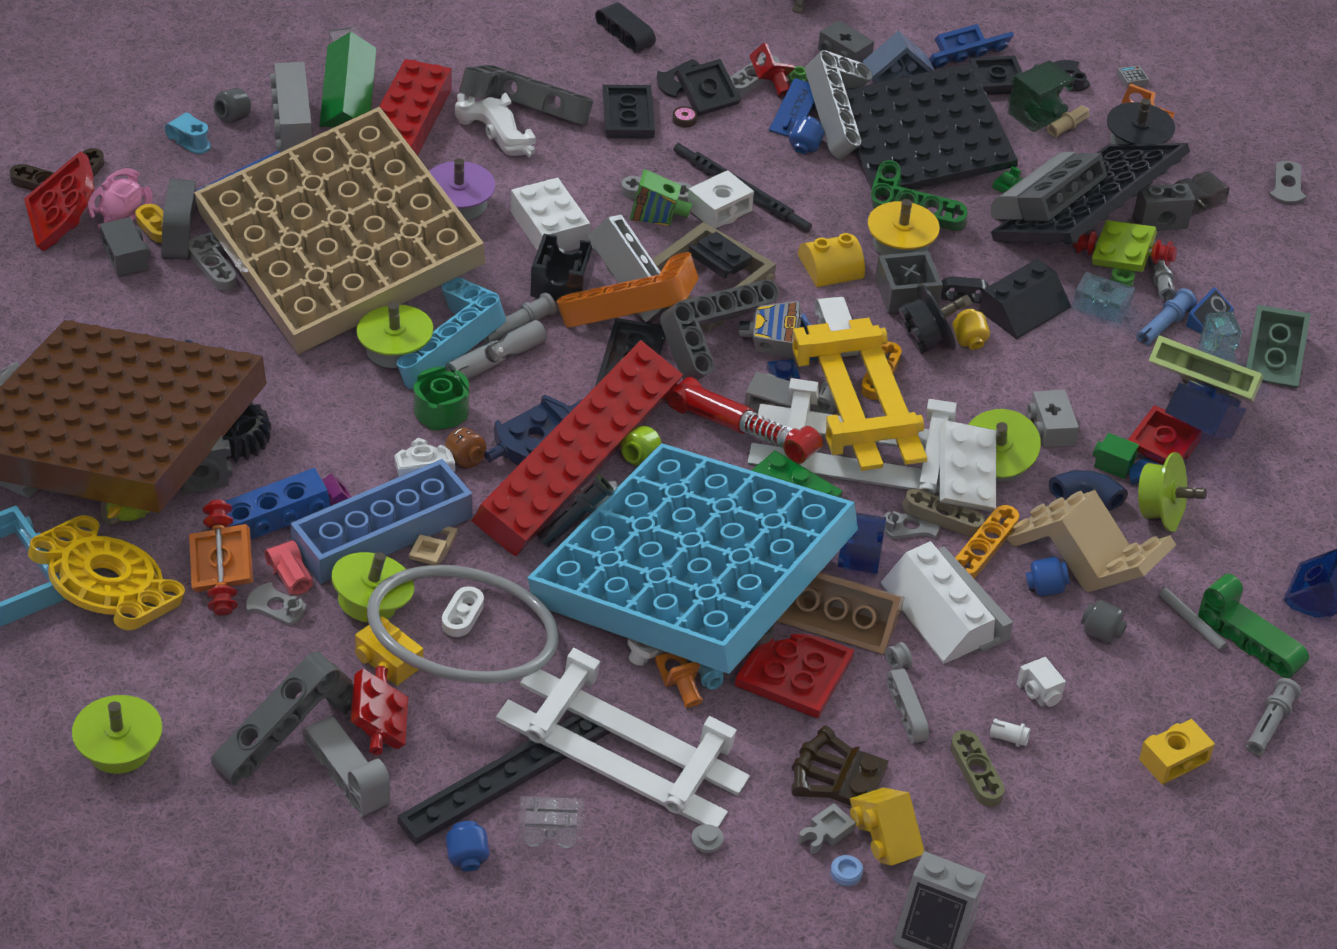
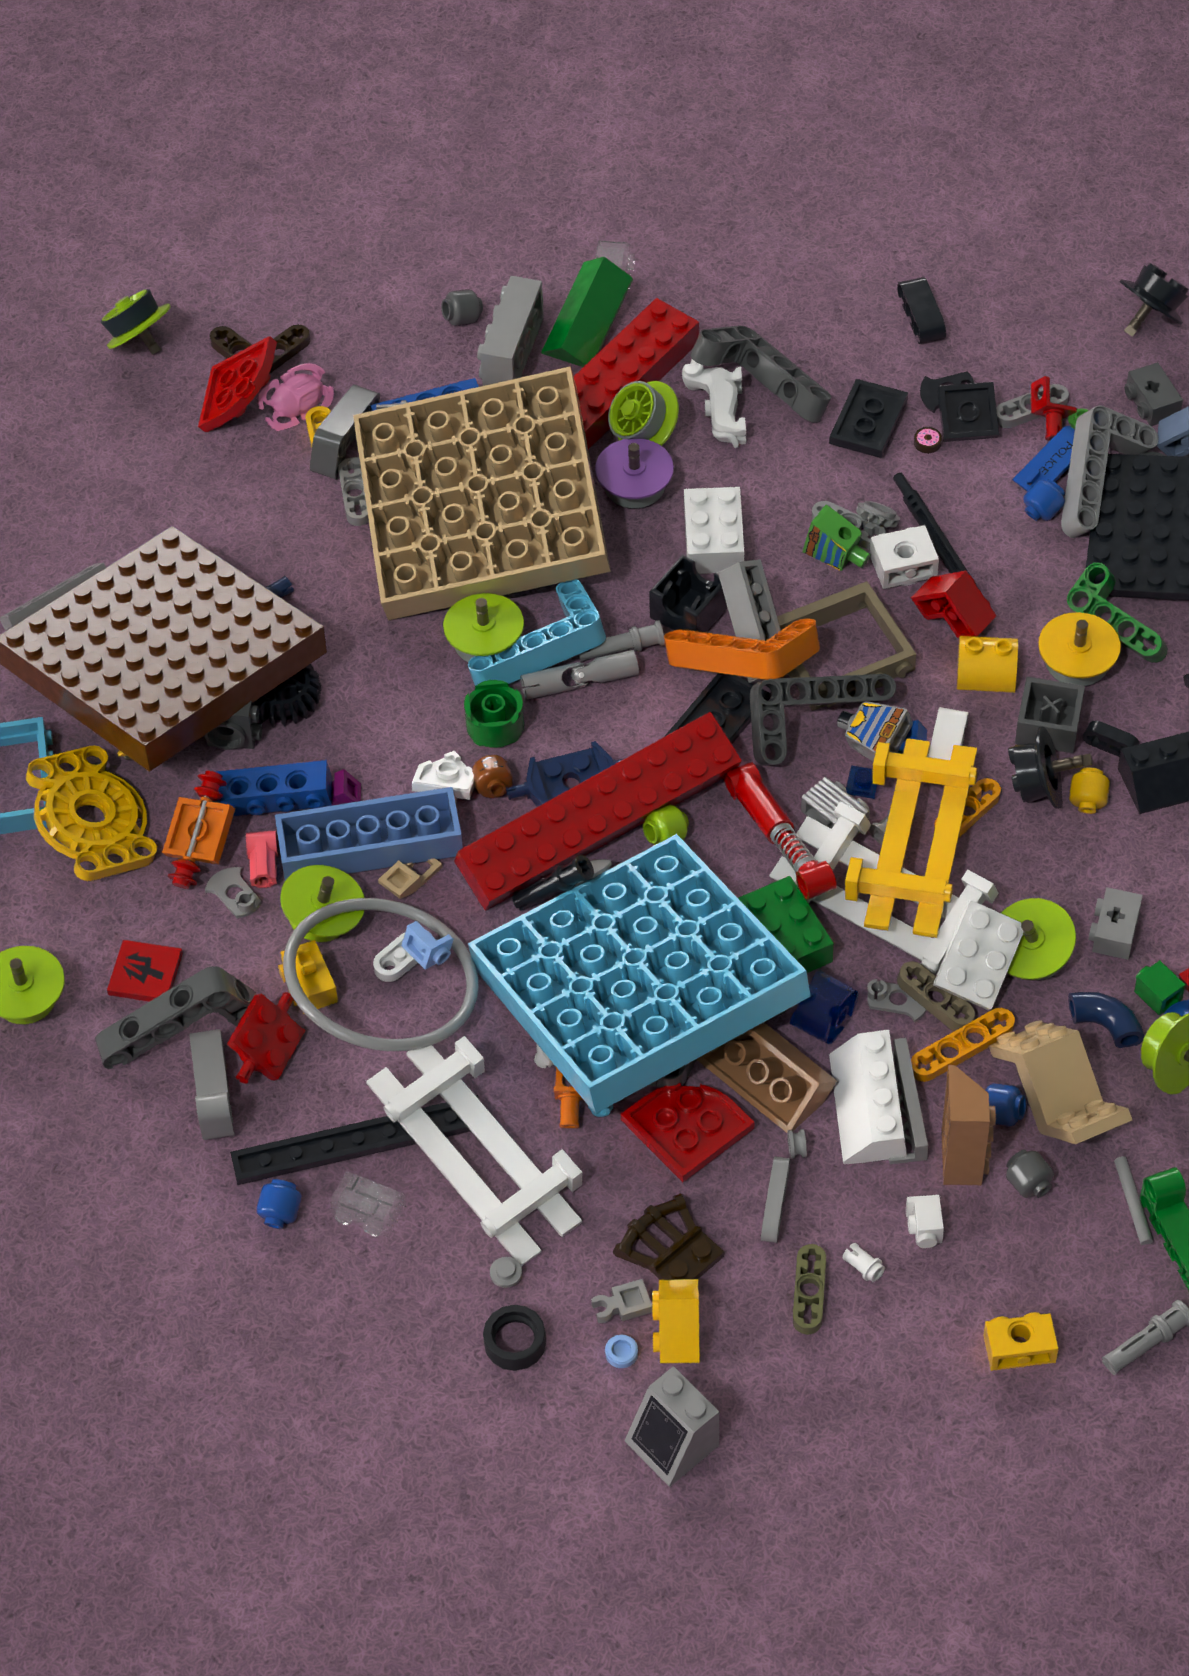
camera: 30 degrees right, 10 degrees up
dark grey brick [100,217,151,276] -> none
medium azure piece [164,112,211,154] -> none
black plate [689,231,752,279] -> none
none -> red tile [107,940,183,1002]
none -> light blue bracket [401,921,454,970]
none -> black tyre [483,1305,546,1371]
none -> lime piece [608,381,679,446]
none -> light grey gear [856,501,900,527]
none -> red brick [911,571,997,638]
none -> medium nougat slope [941,1065,996,1185]

